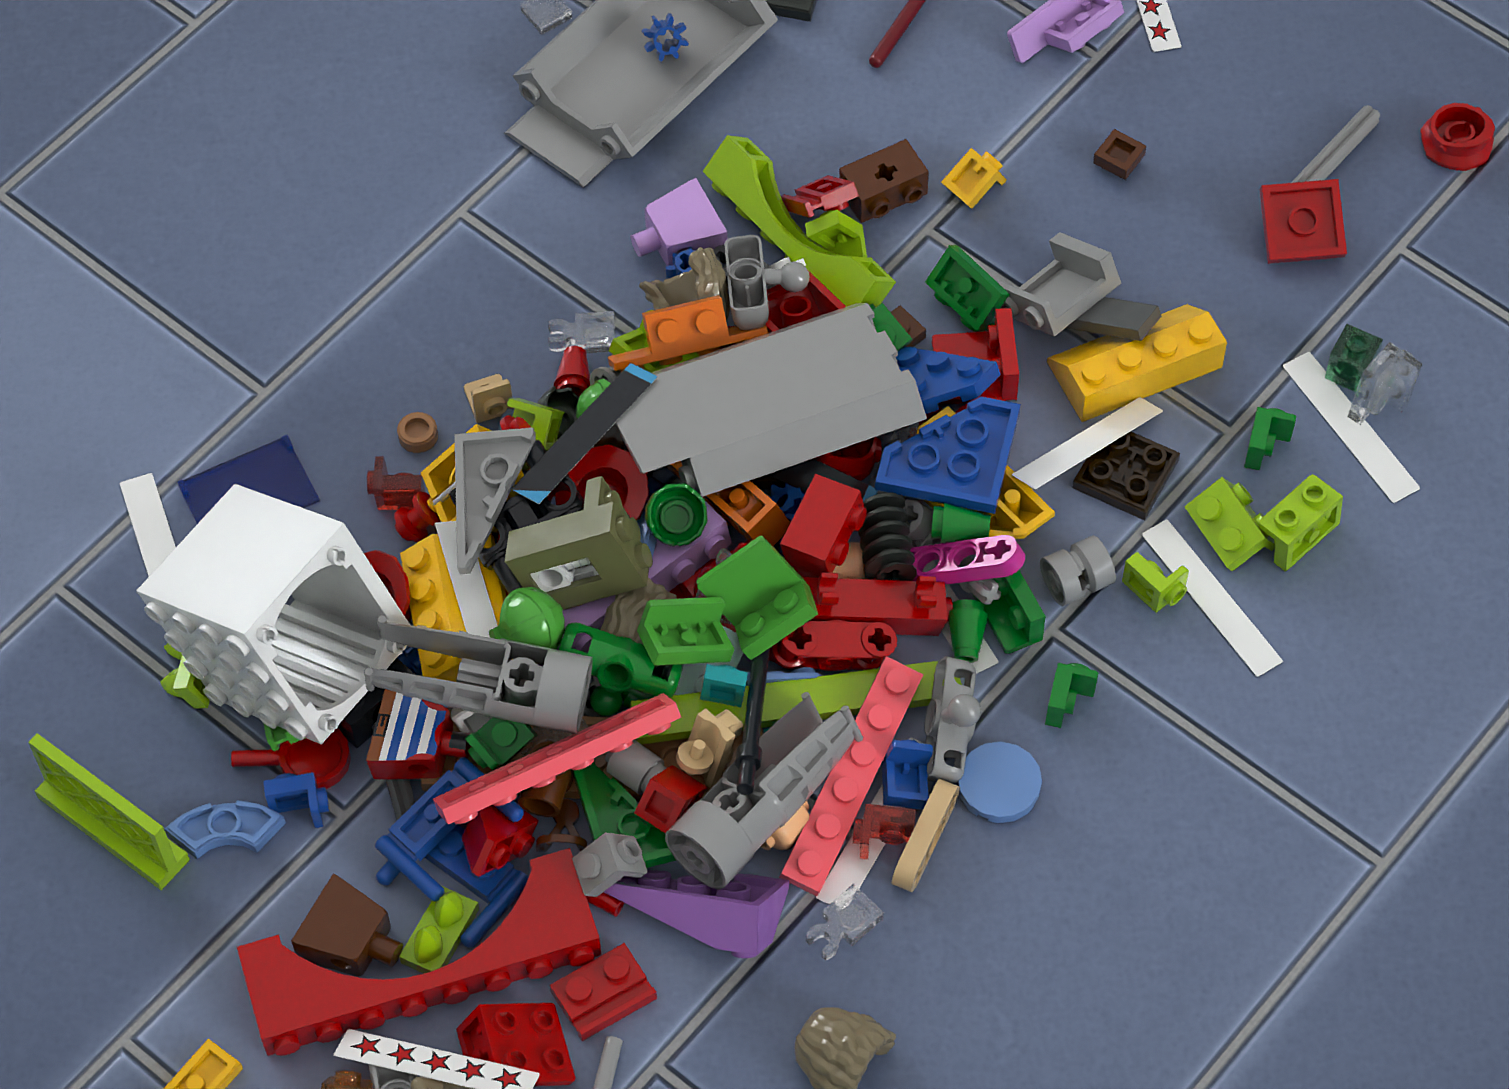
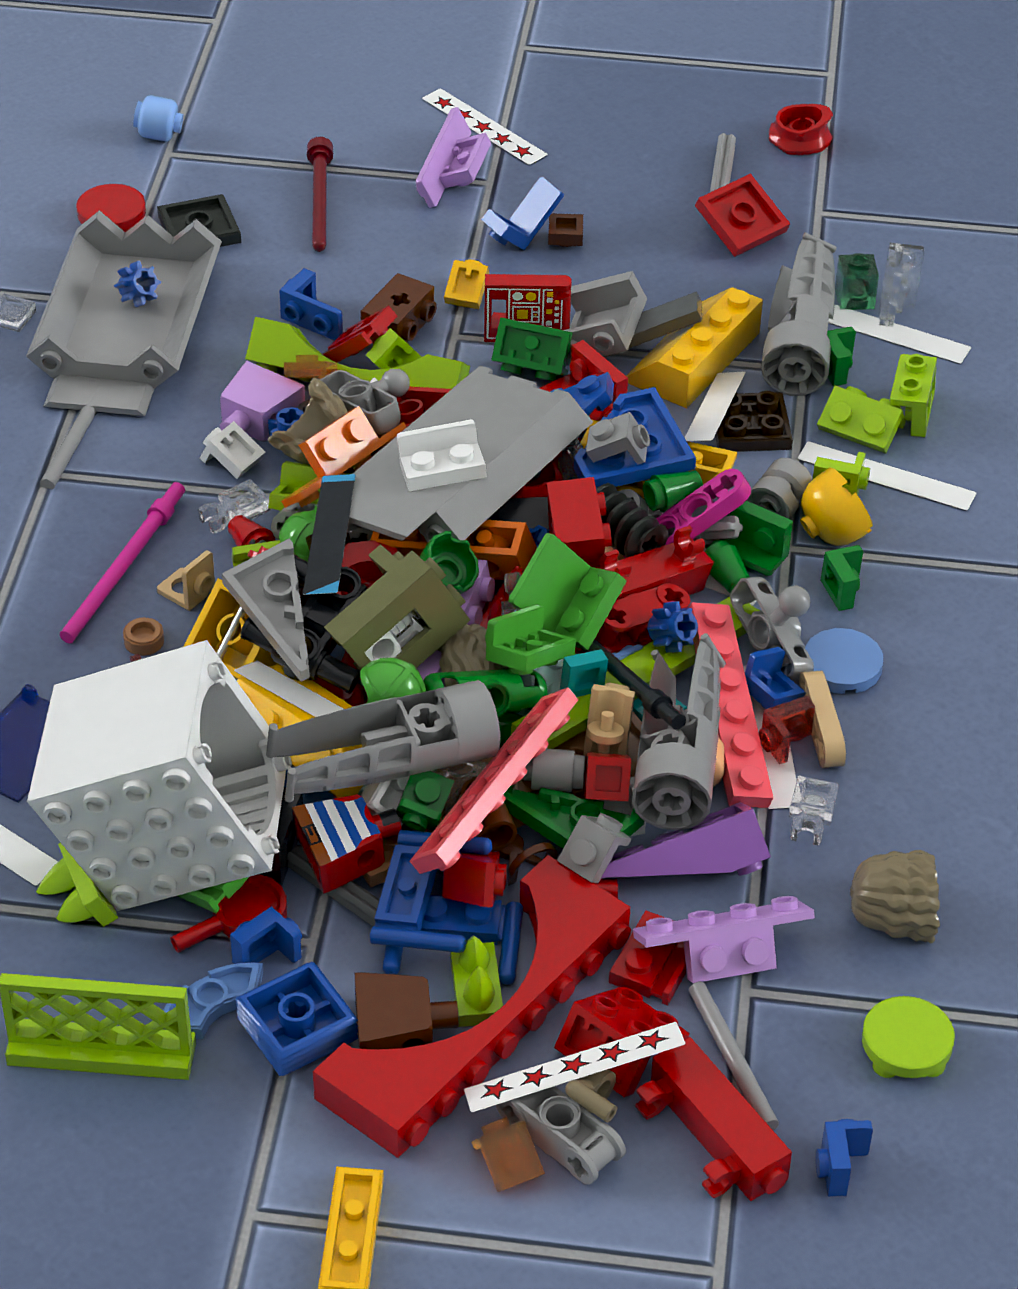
camera: 35 degrees left, 15 degrees down
none -> light grey bar [40,387,100,489]
none -> dark pink bar [59,482,186,643]
none -> white bracket [200,421,266,479]
none -> blue brick [236,962,358,1076]
none -> blue bracket [279,268,343,341]
none -> clear orange bracket [284,355,340,379]
none -> white bracket [397,419,487,492]
none -> bracket [481,177,564,250]
none -> red container [484,274,572,342]
none -> light grey bracket [586,412,650,465]
none -> lavender bracket [633,896,815,983]
none -> blue gear [647,601,698,653]
none -> light grey piece [761,232,837,396]
none -> yellow cylinder [800,467,873,546]

